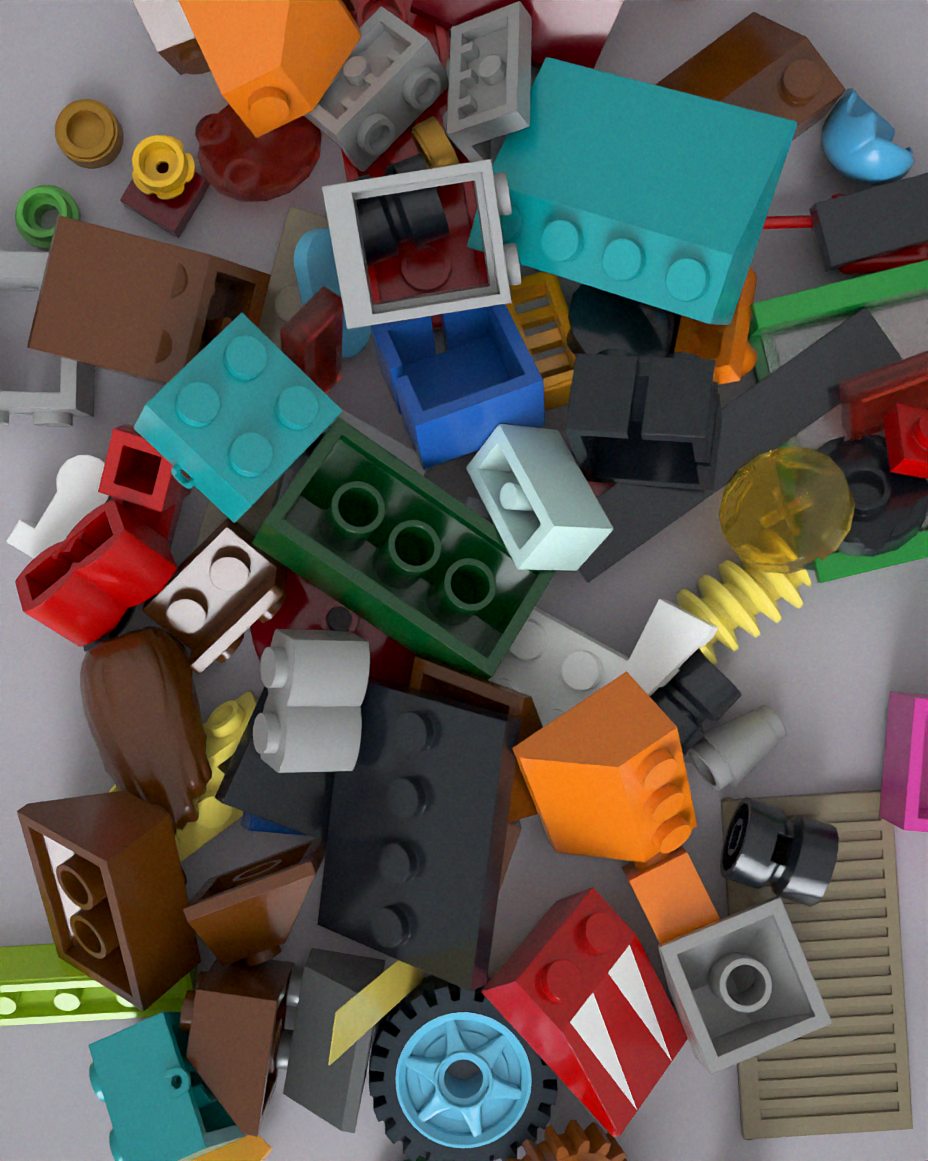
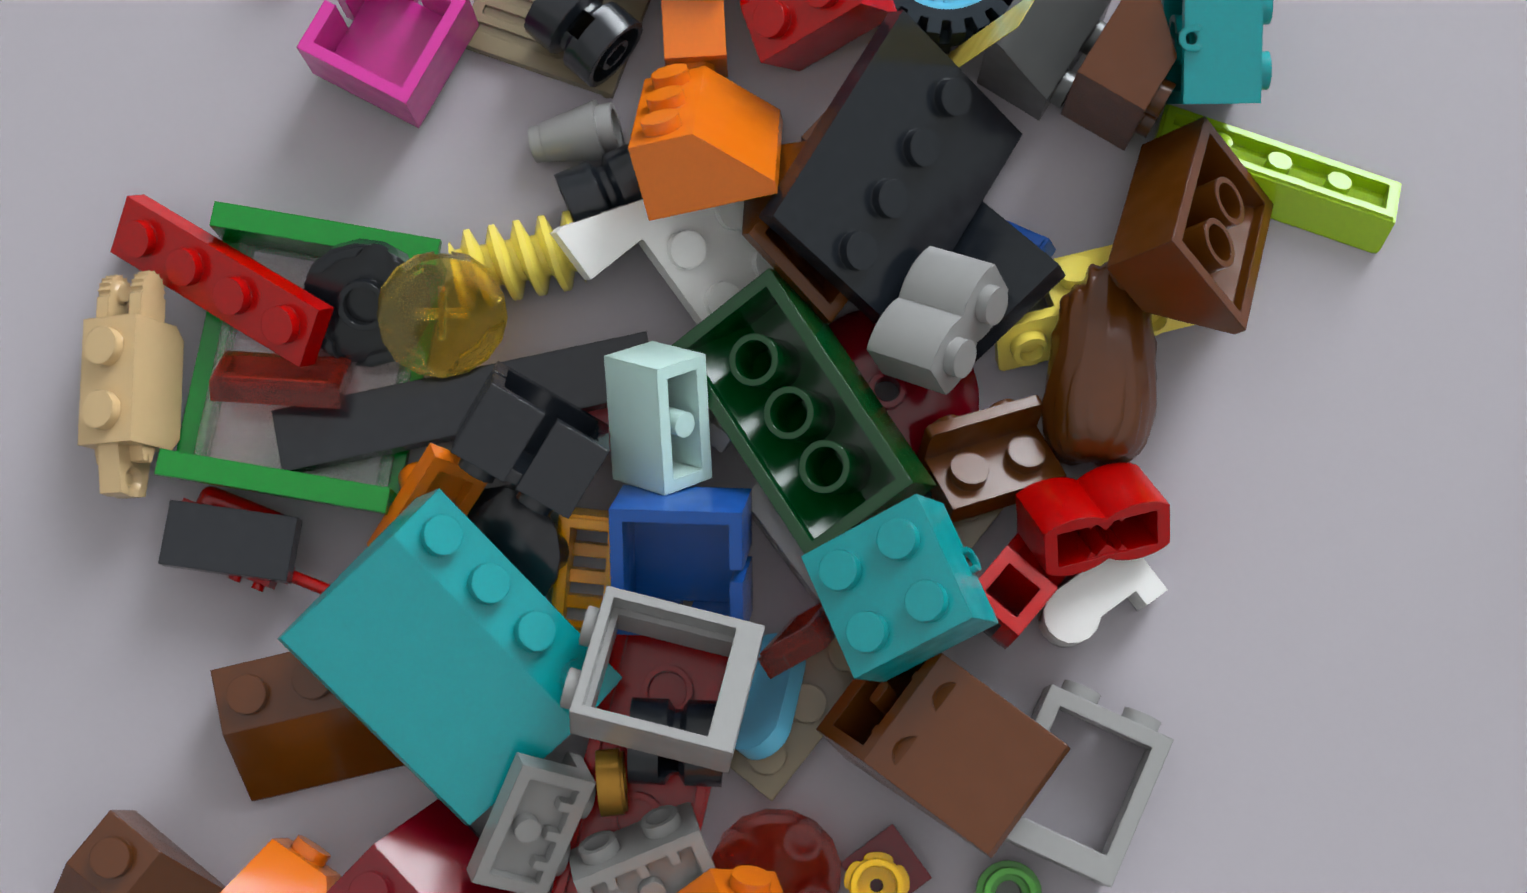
camera: 155 degrees left, 10 degrees down
reddish brown slope [183,838,327,967] -> none
dark azure hair [821,88,915,186] -> none

